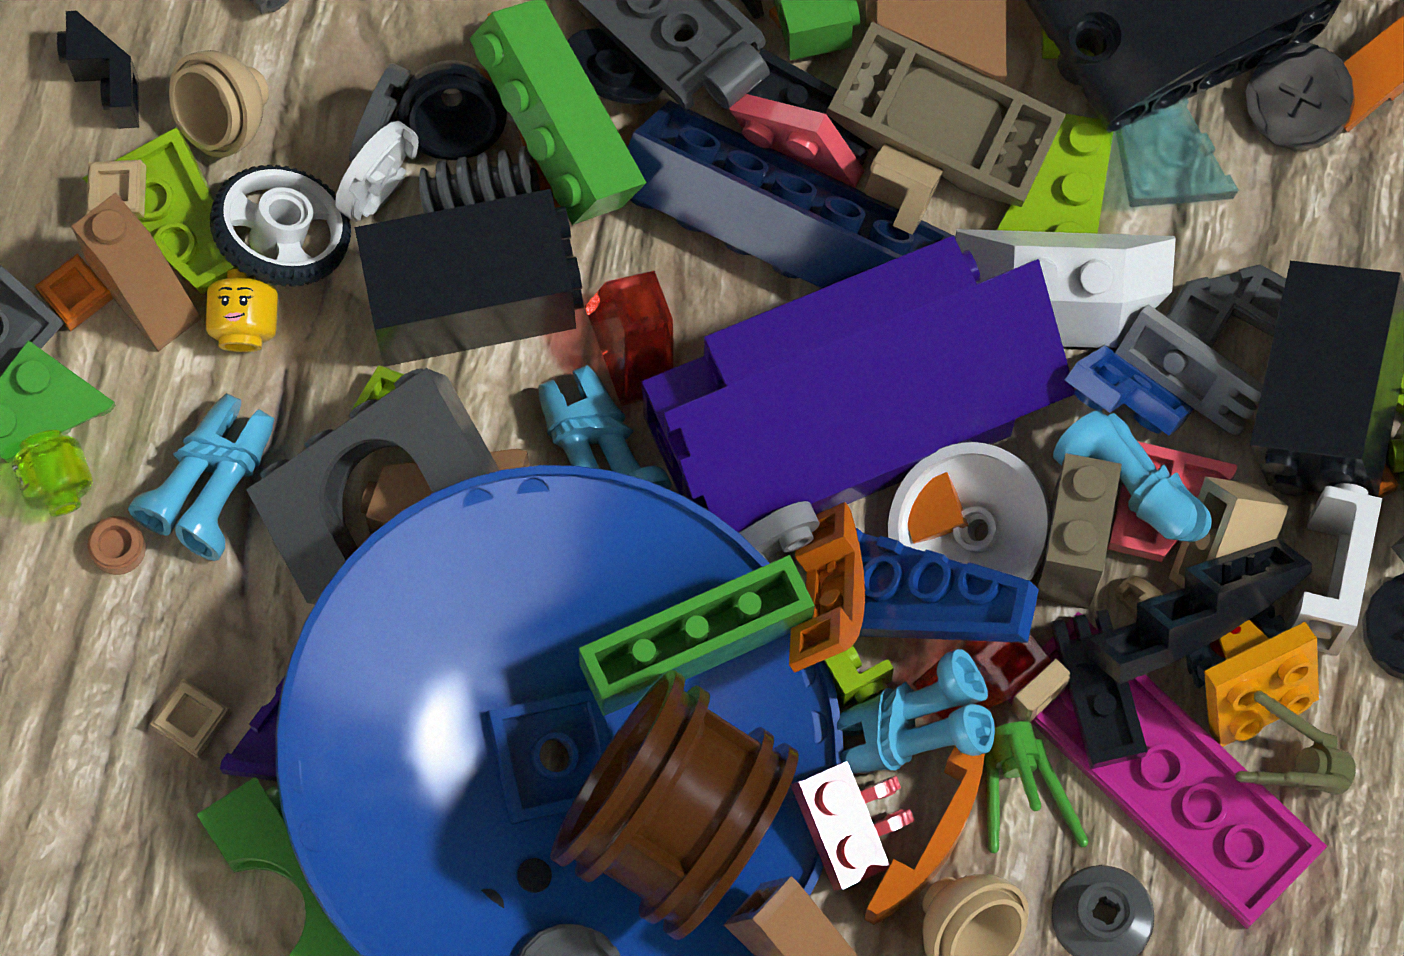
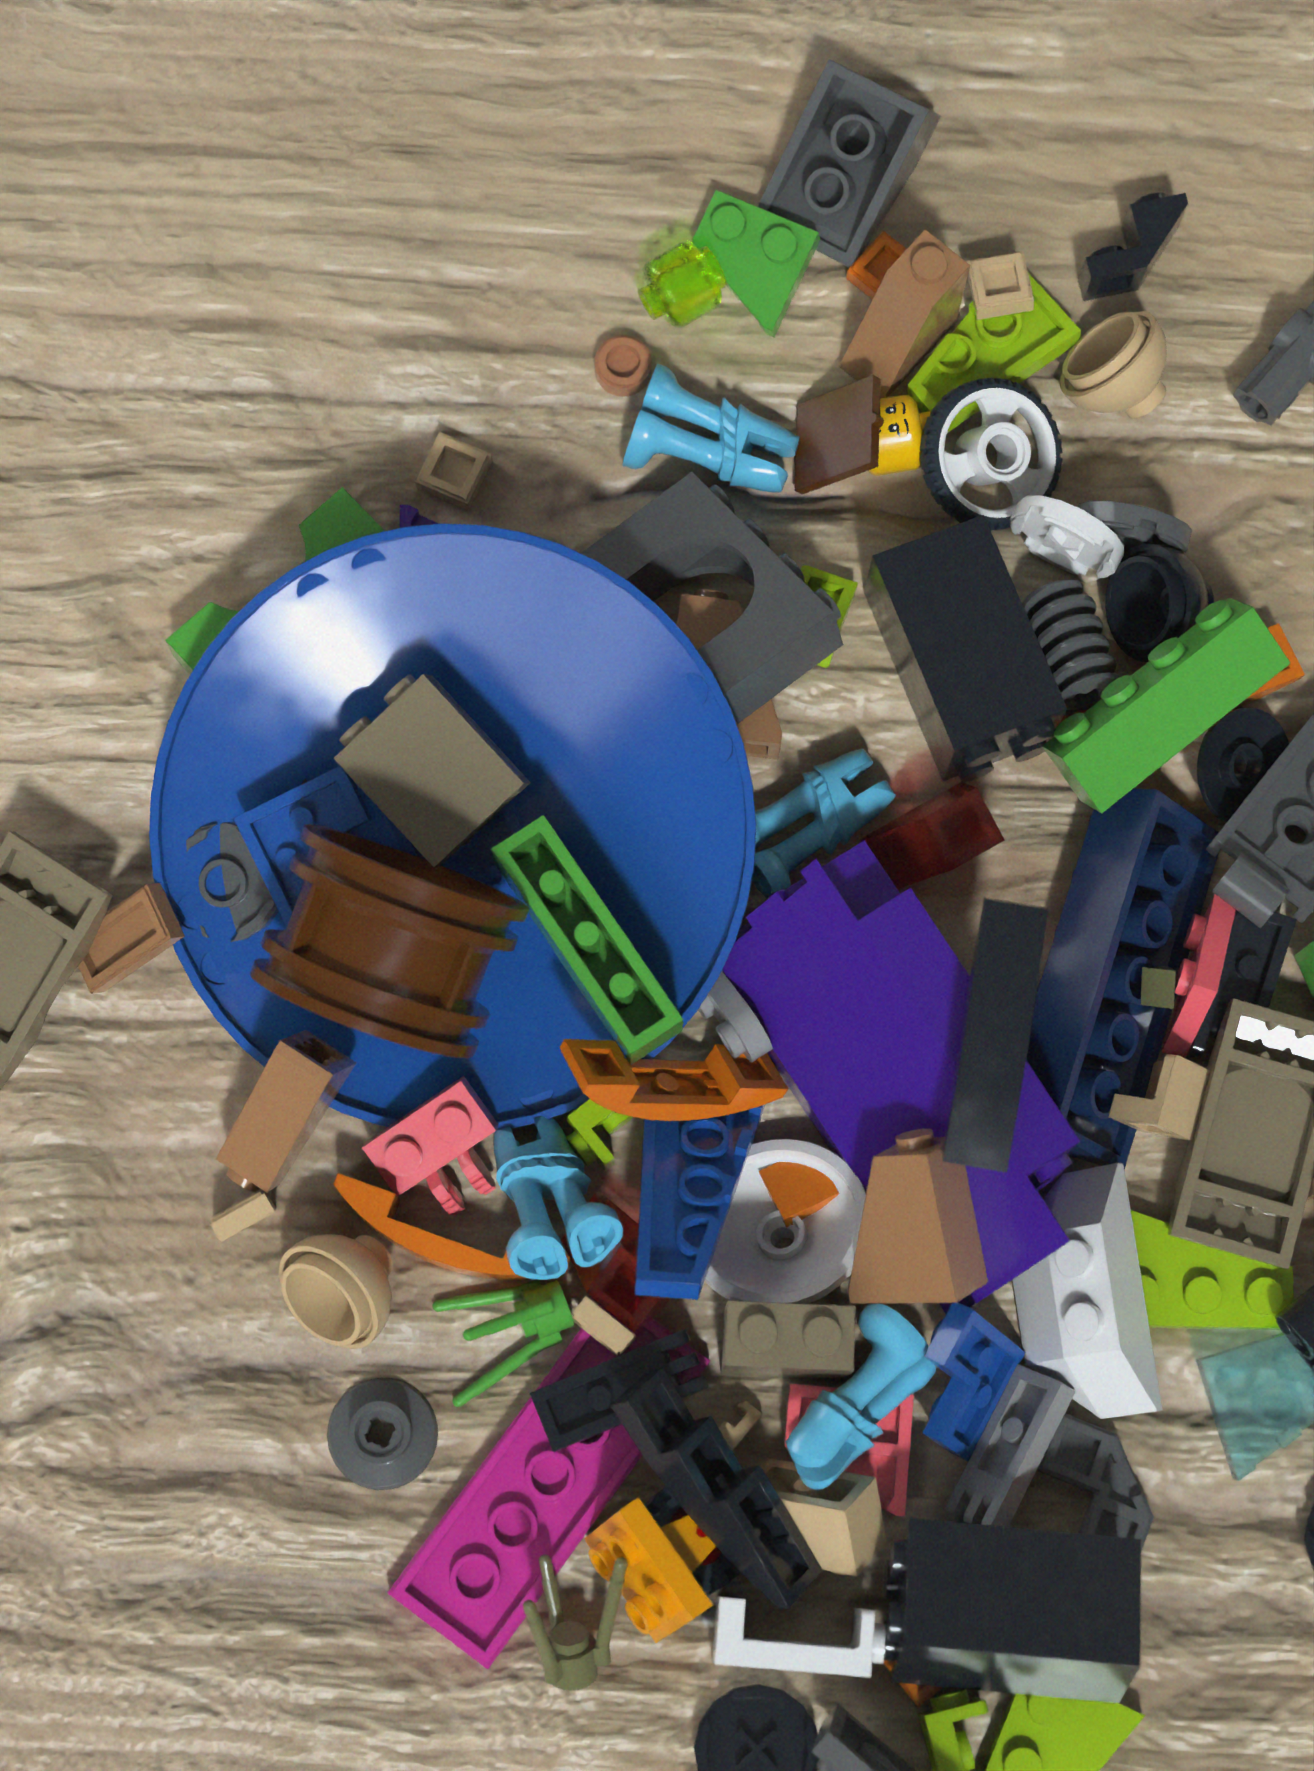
camera: 80 degrees right, 5 degrees up
none -> blue plate [233,766,372,927]
none -> dark tan brick [334,674,531,867]
none -> reddish brown piece [794,375,884,495]
none -> medium nougat slope [848,1129,988,1303]
none -> black slope [942,897,1048,1172]
none -> olive piece [1141,966,1176,1009]

